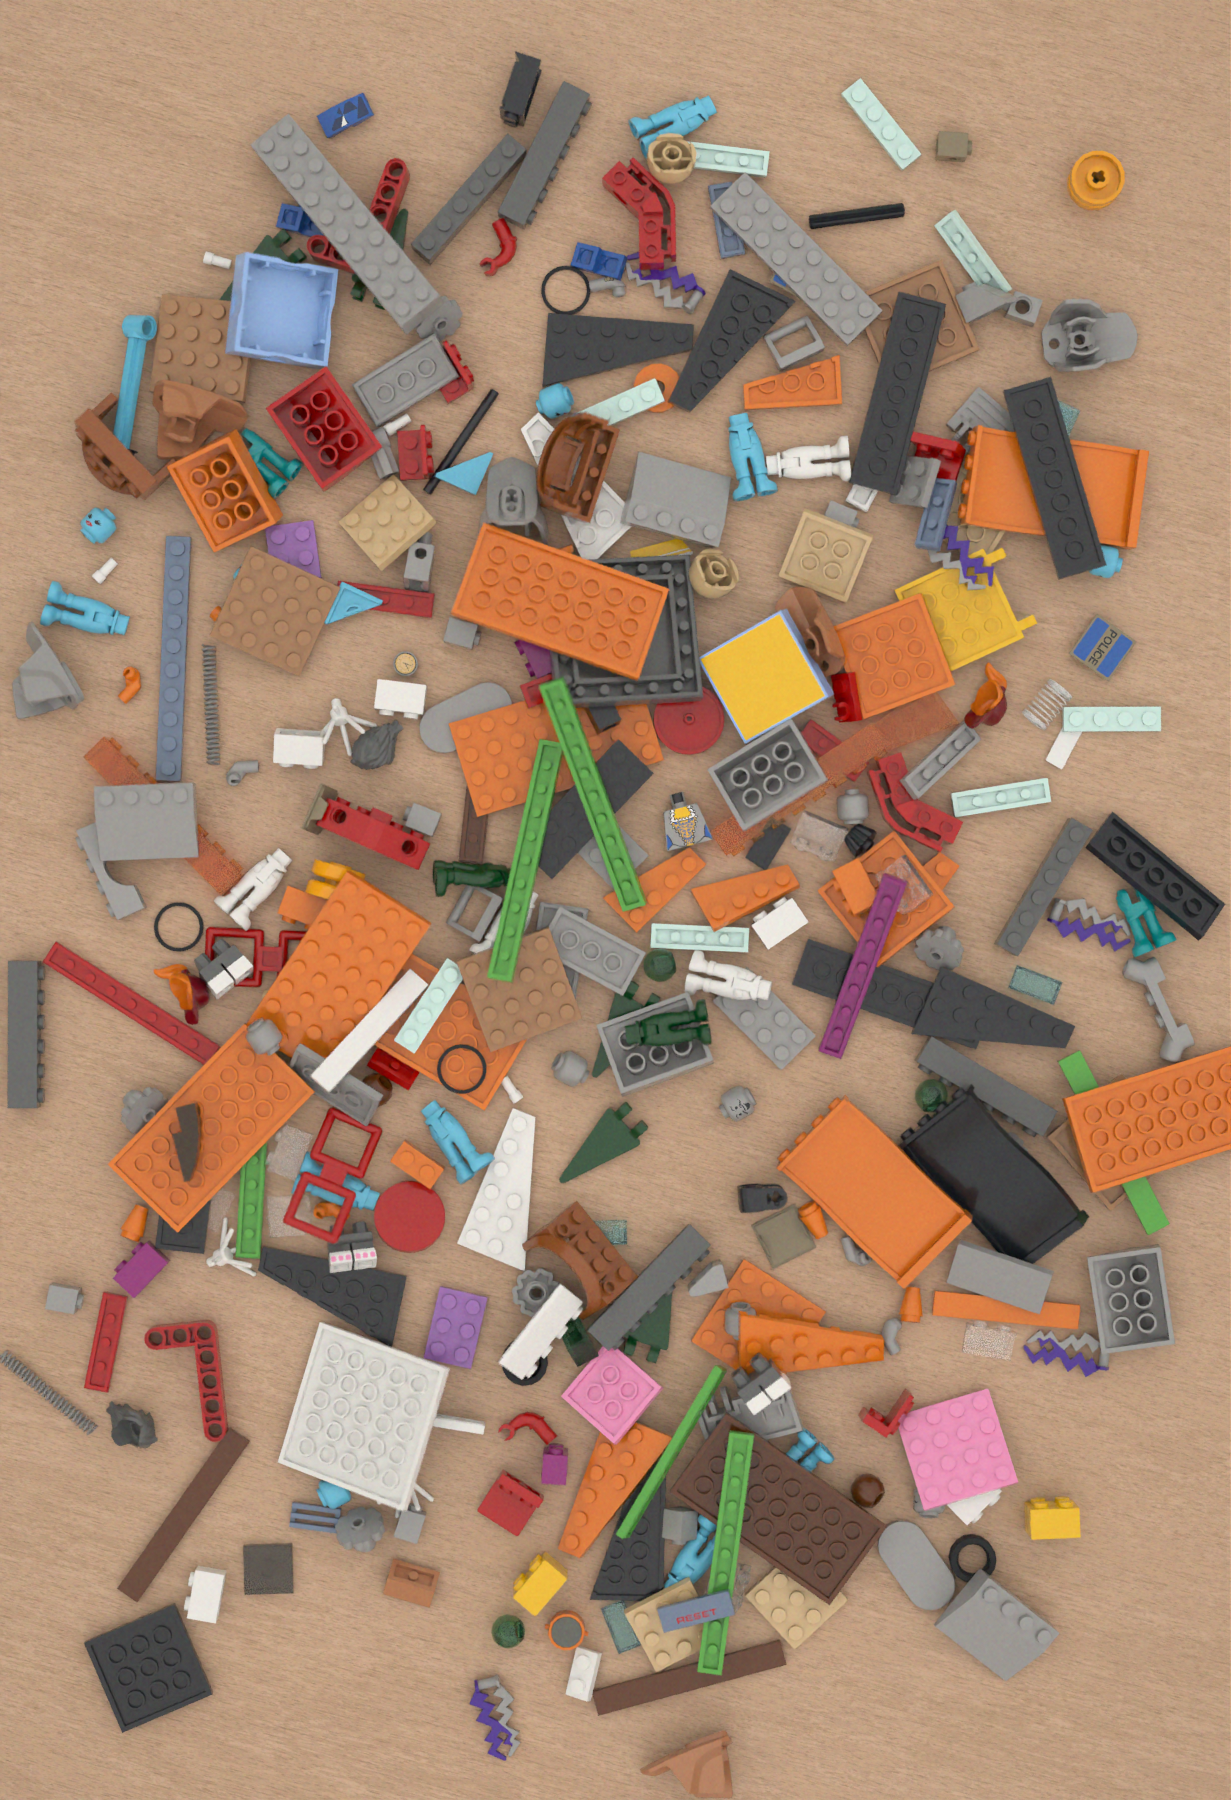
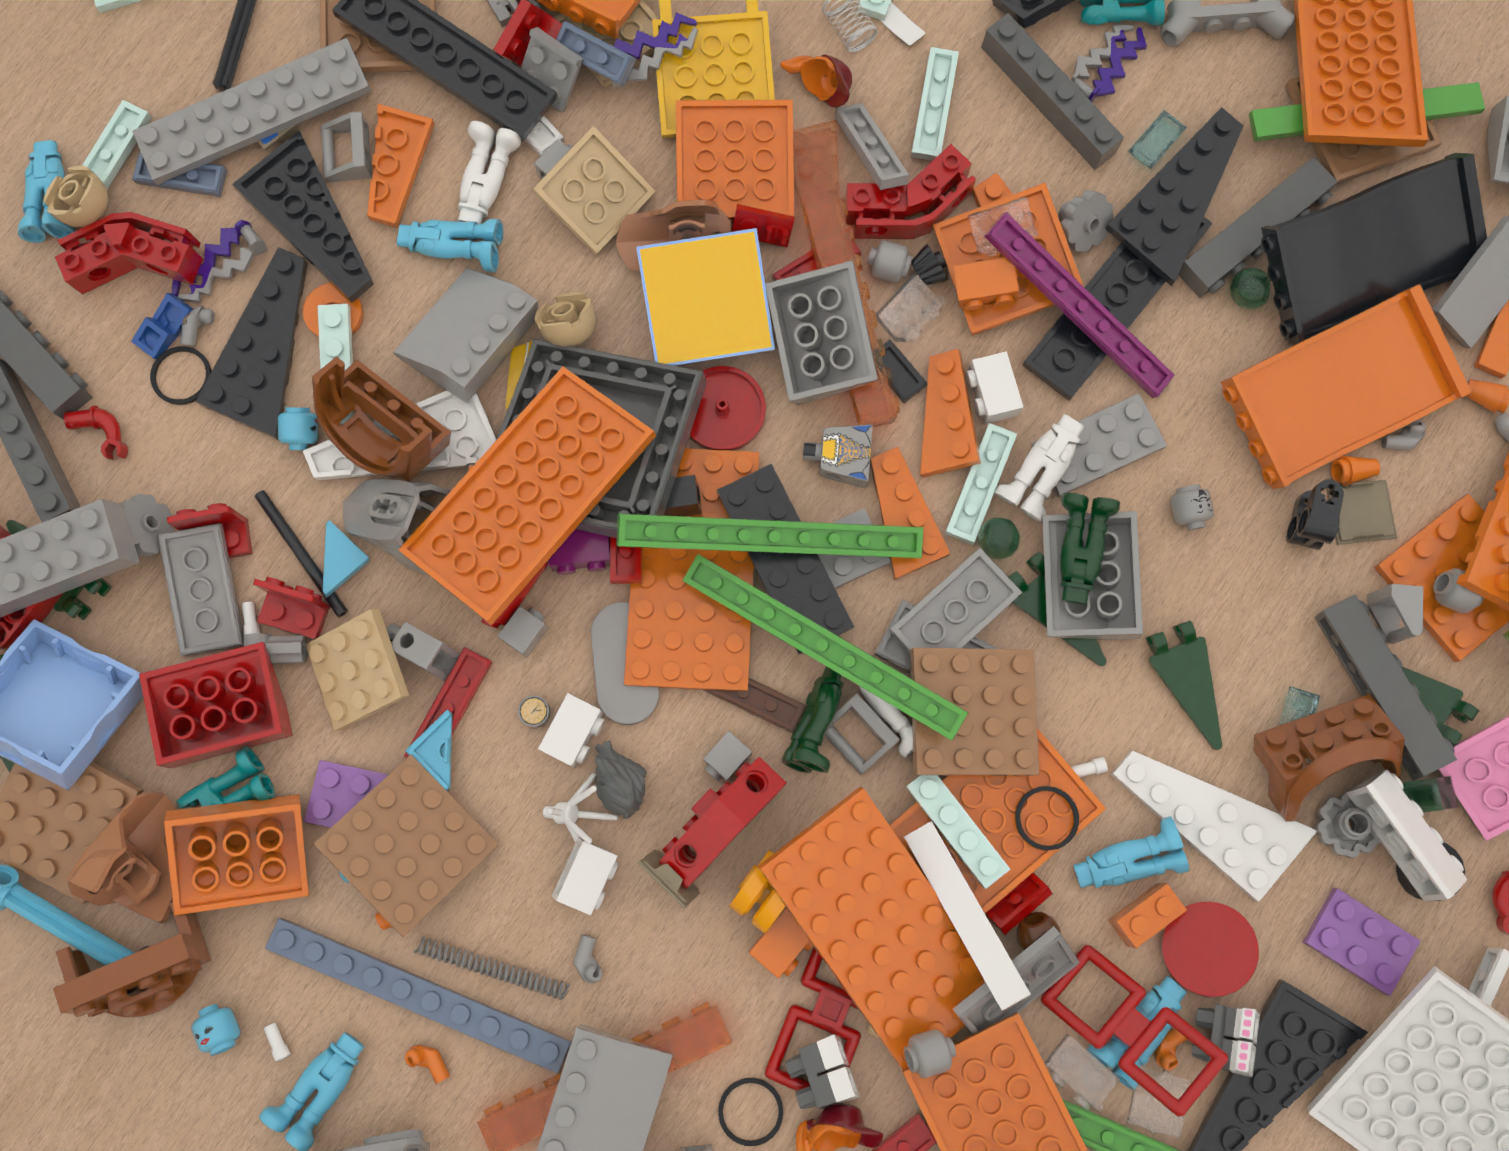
camera: 75 degrees left, 10 degrees down
white piece [213,848,292,931] -> none
light grey head [551,1051,589,1087] -> none

